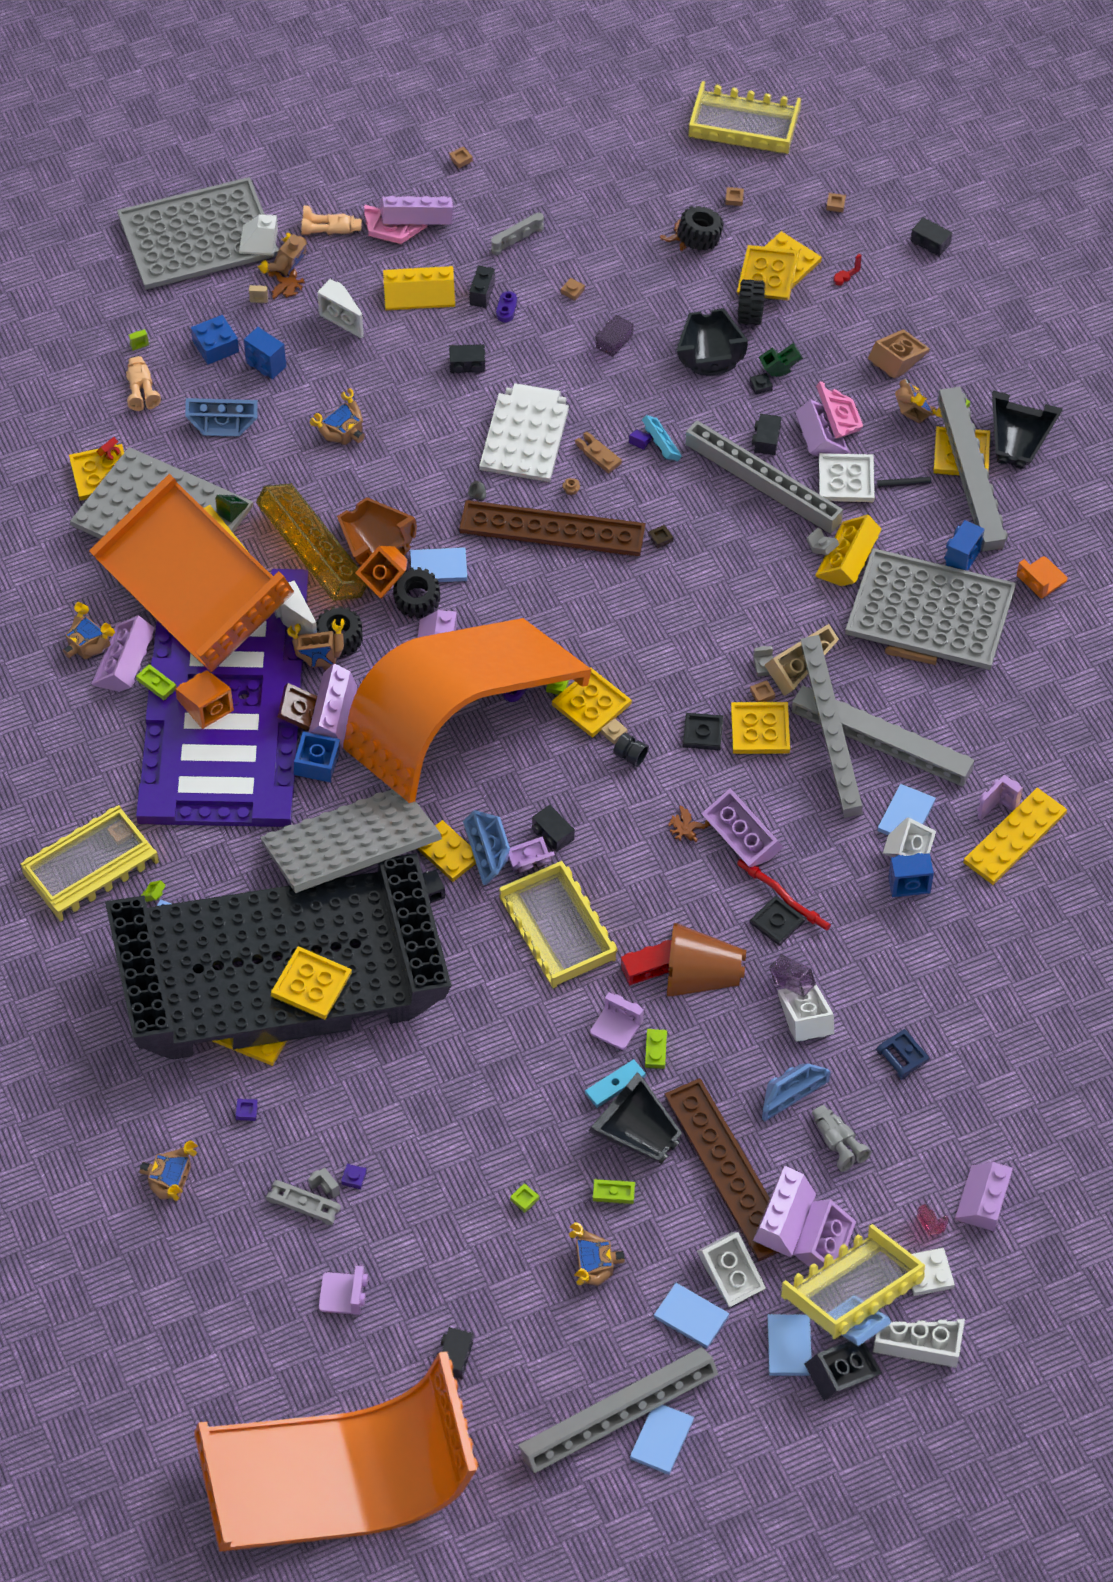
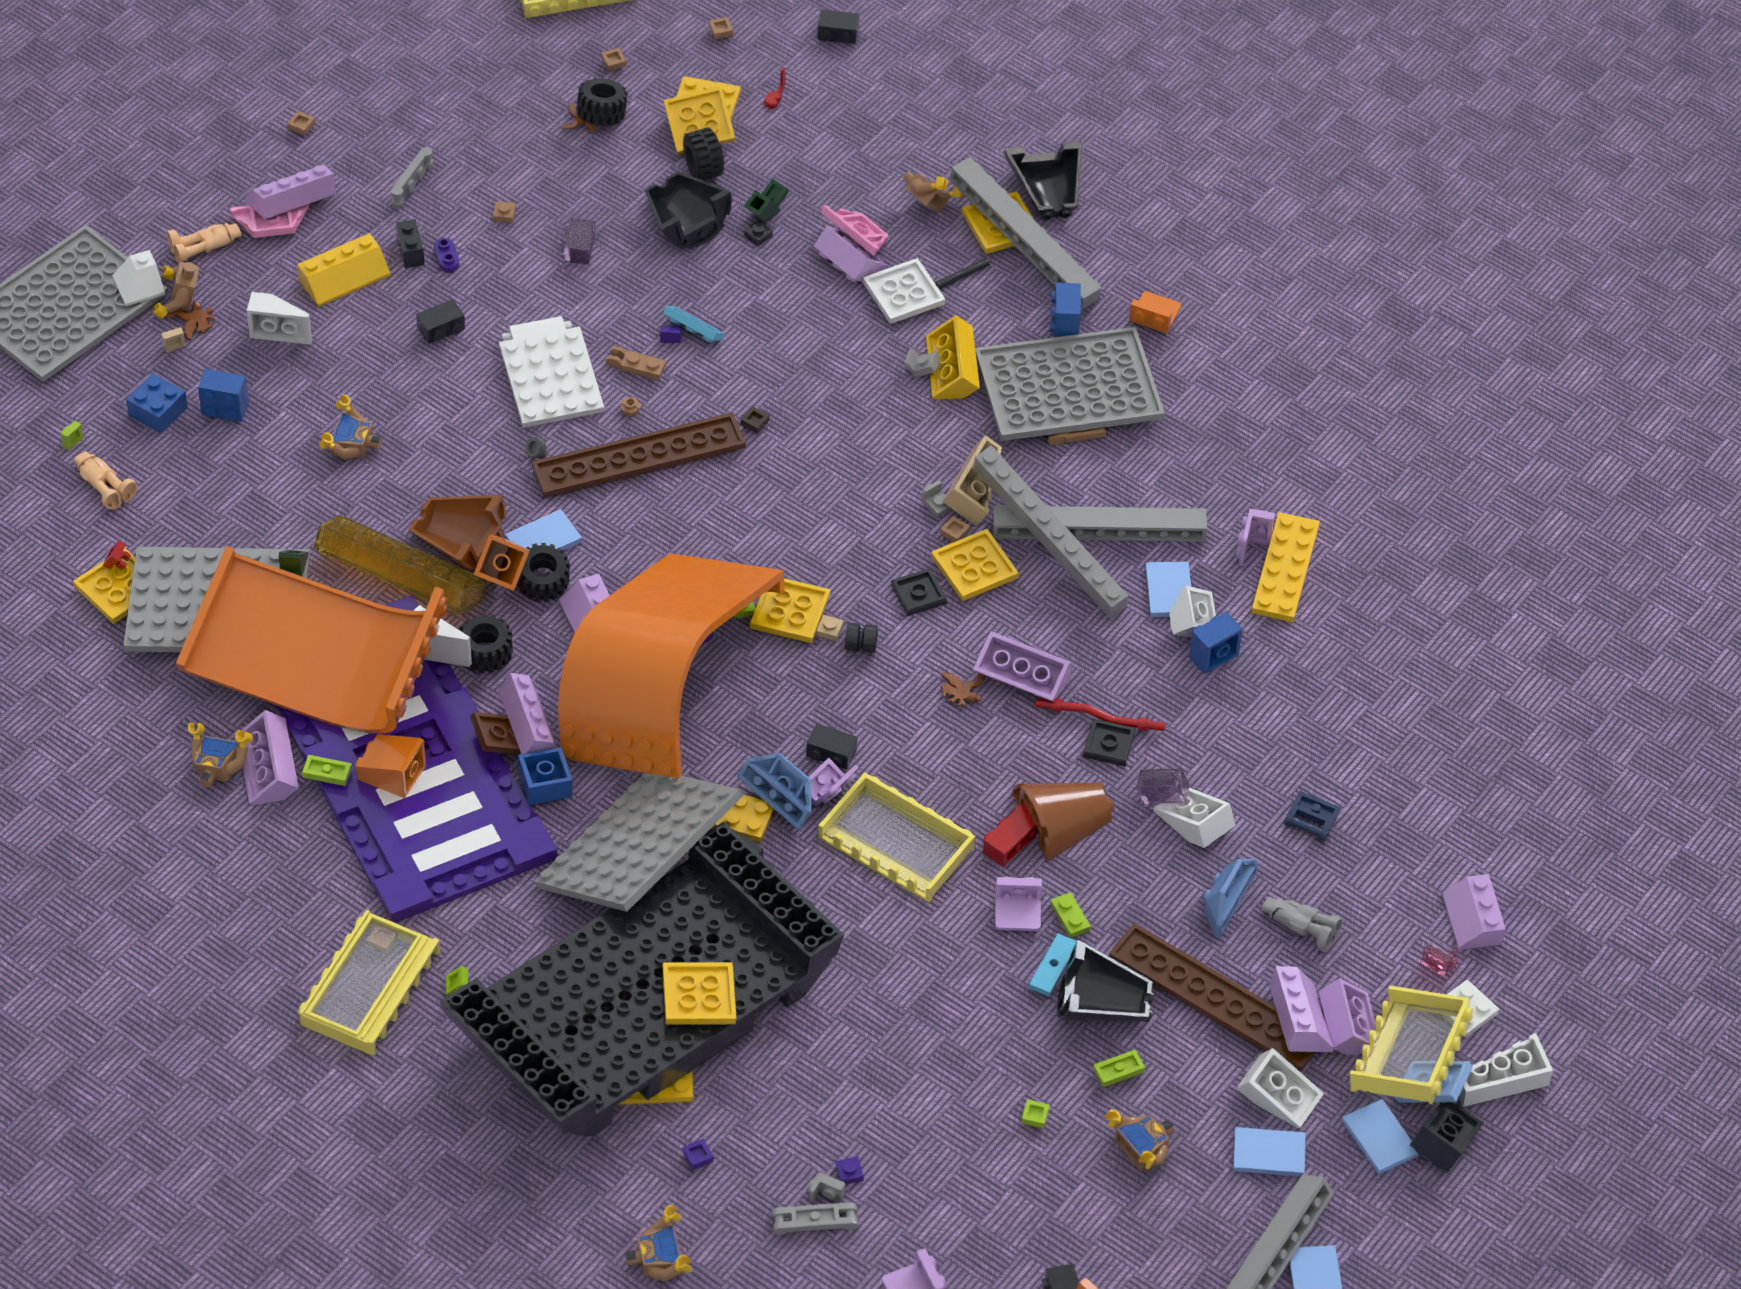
camera: 30 degrees left, 5 degrees down
medium blue wedge [185,398,258,437] -> none
medium nougat torso [287,619,345,670] -> none
light grey brick [685,420,843,534] -> none
black brick [752,413,782,456] -> none
medium nougat slope [867,329,930,378] -> none

